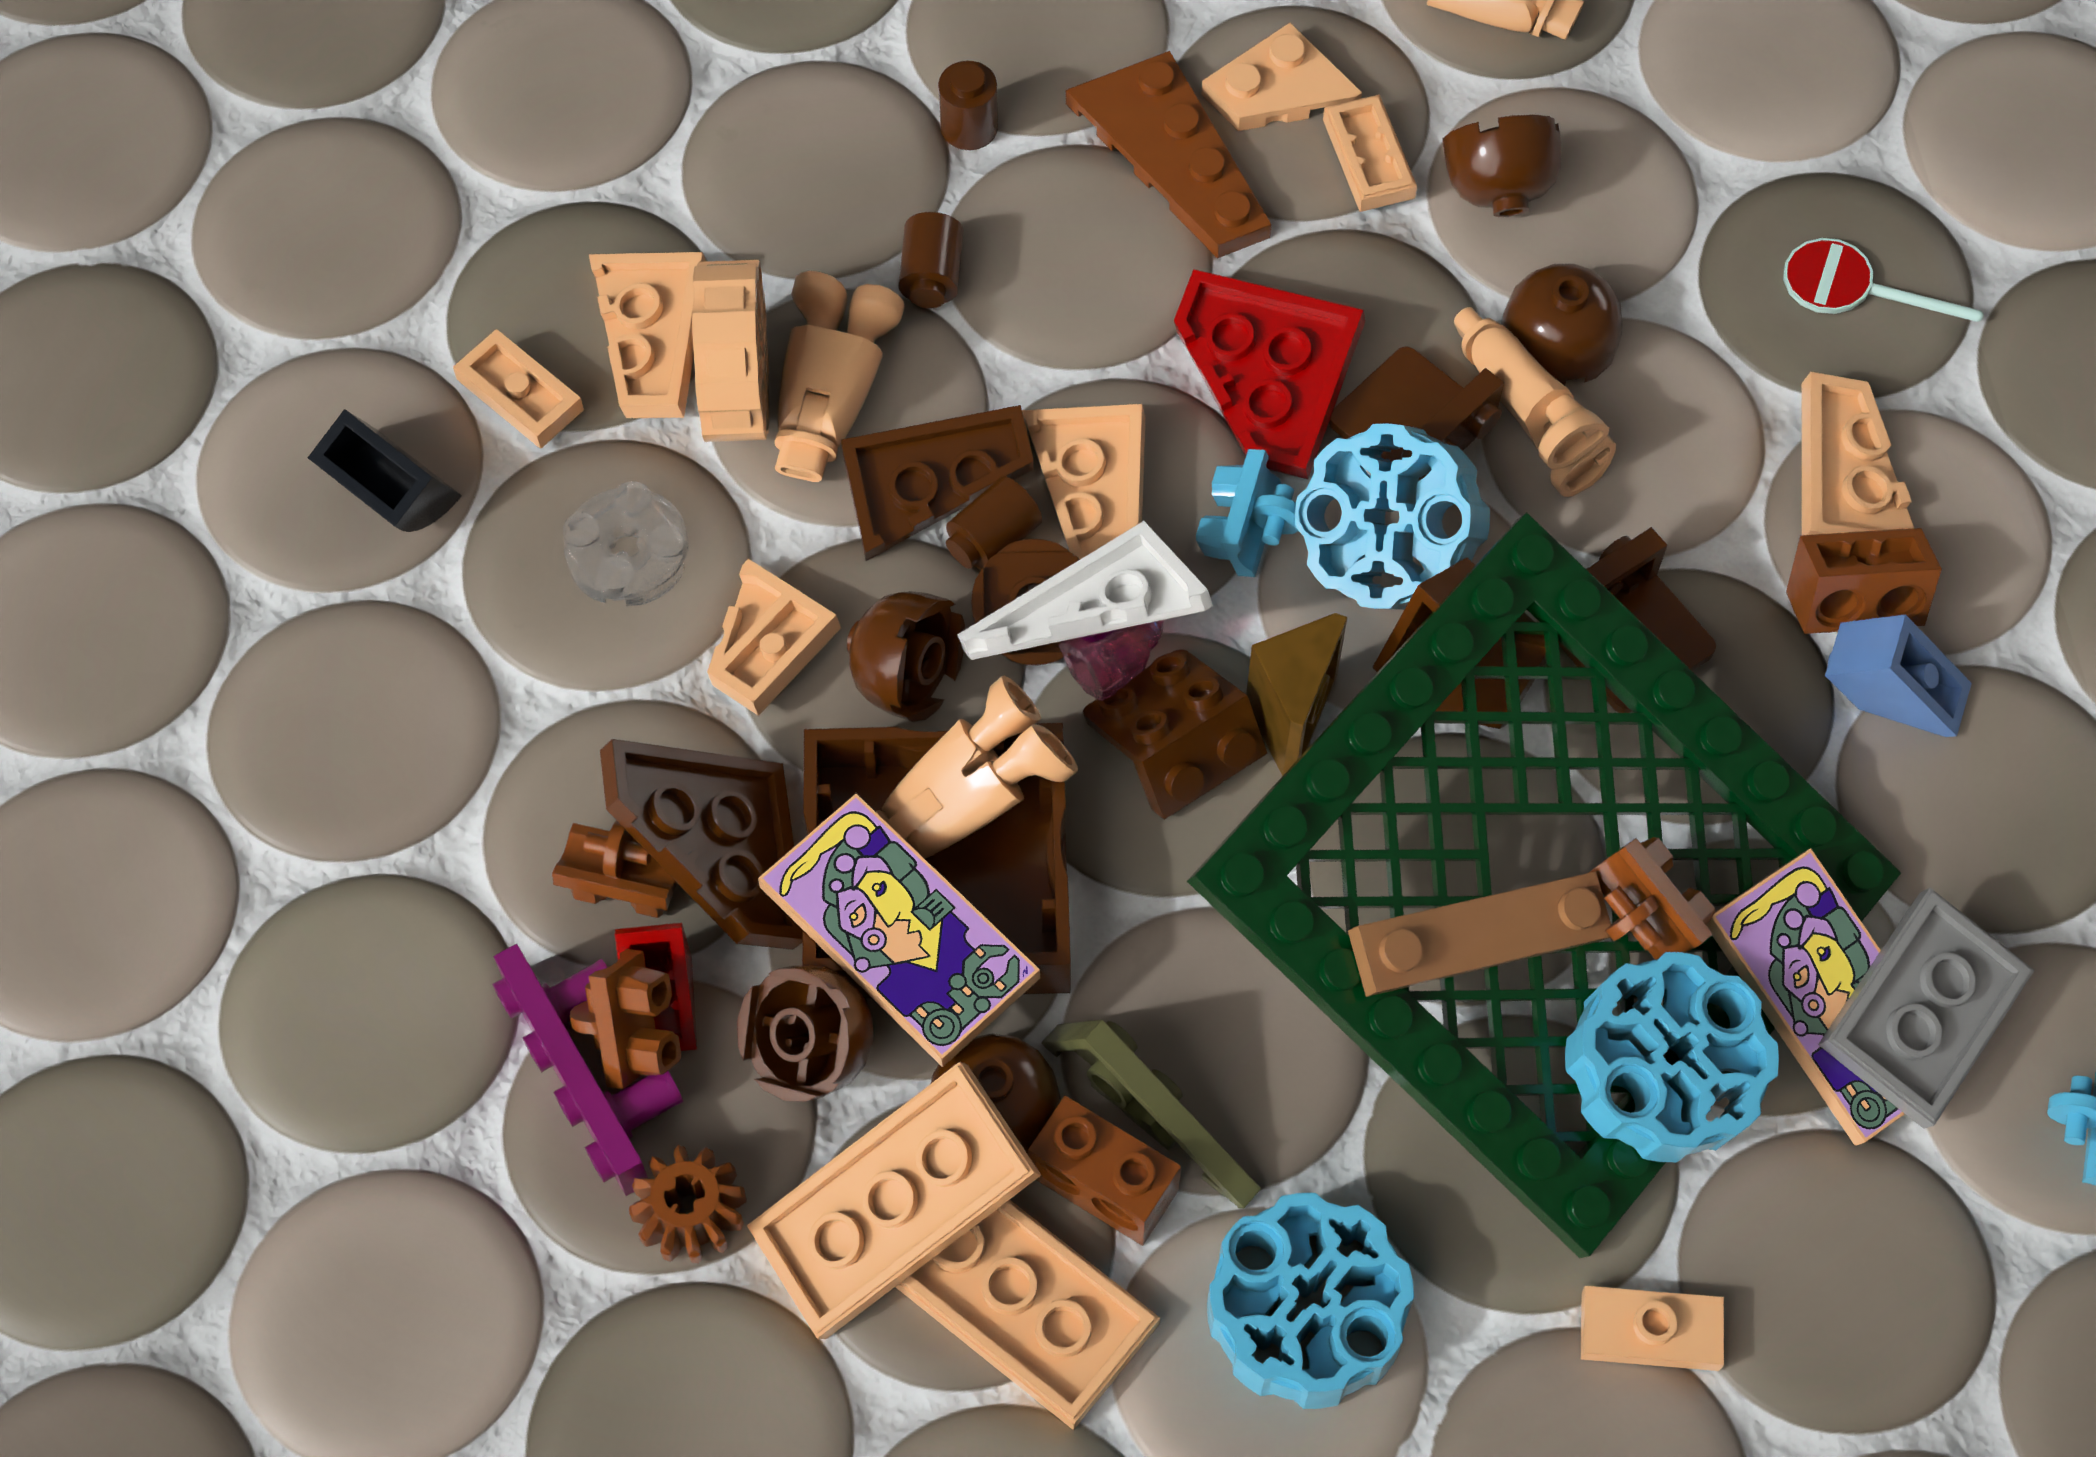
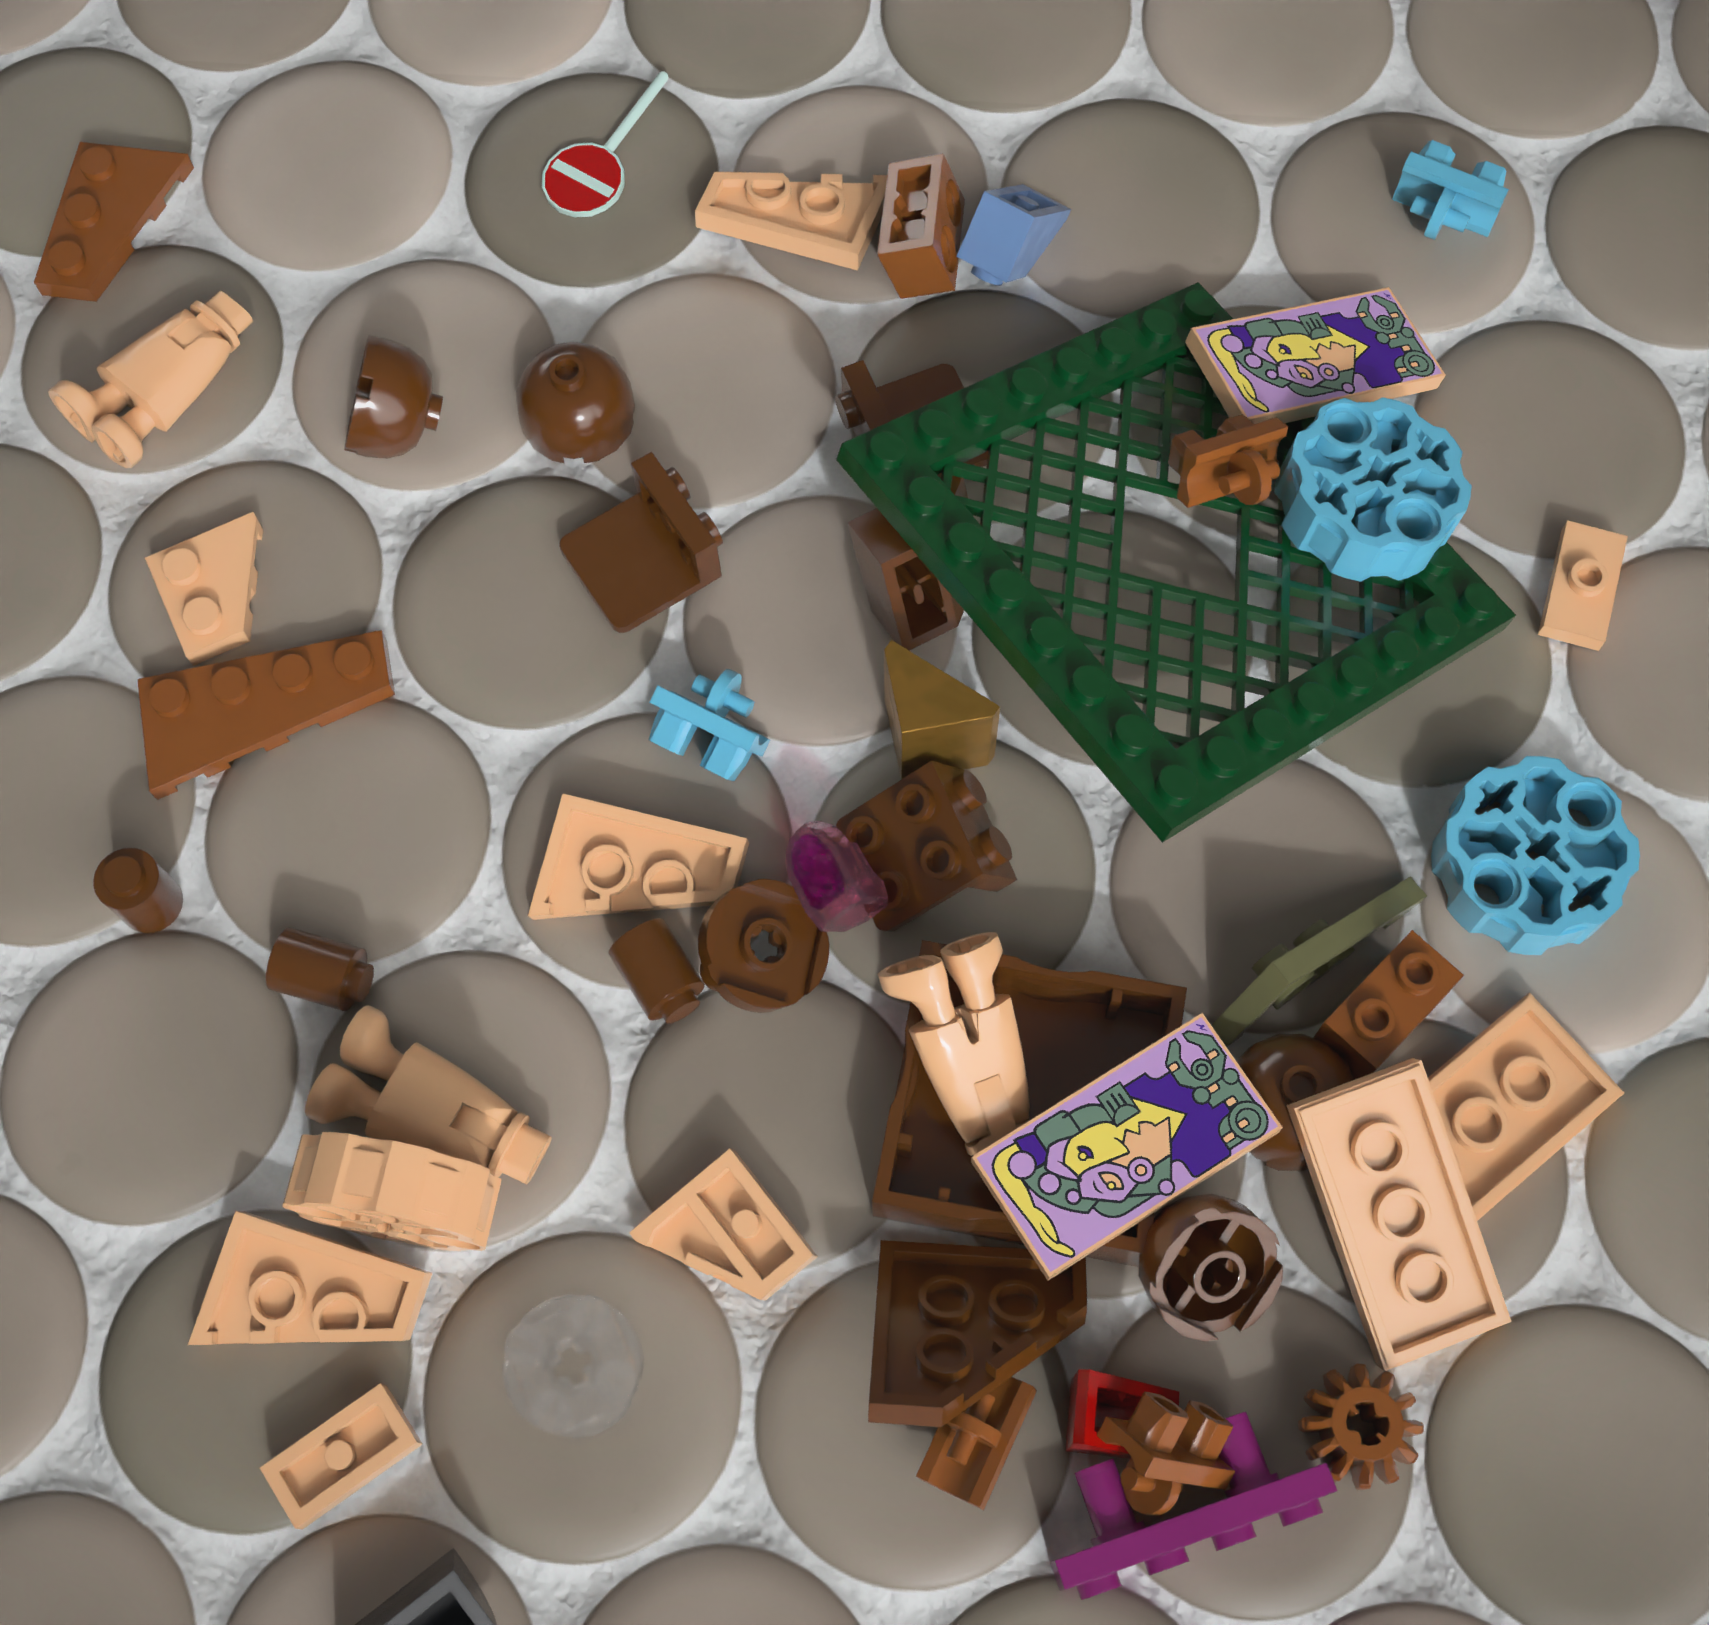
camera: 75 degrees left, 5 degrees up
reddish brown wing [841,405,1034,561] -> none
reddish brown cylinder [847,591,965,722] -> none
white wing [957,521,1213,660] -> none
red plate [1174,269,1366,479] -> none
medium azure connector [1295,423,1490,610] -> none
light nougat plate [1323,94,1417,212] -> none
medium nougat plate [1348,871,1611,997] -> none
light nougat piece [1454,307,1616,497] -> none
light grey tile [1818,888,2035,1129] -> none

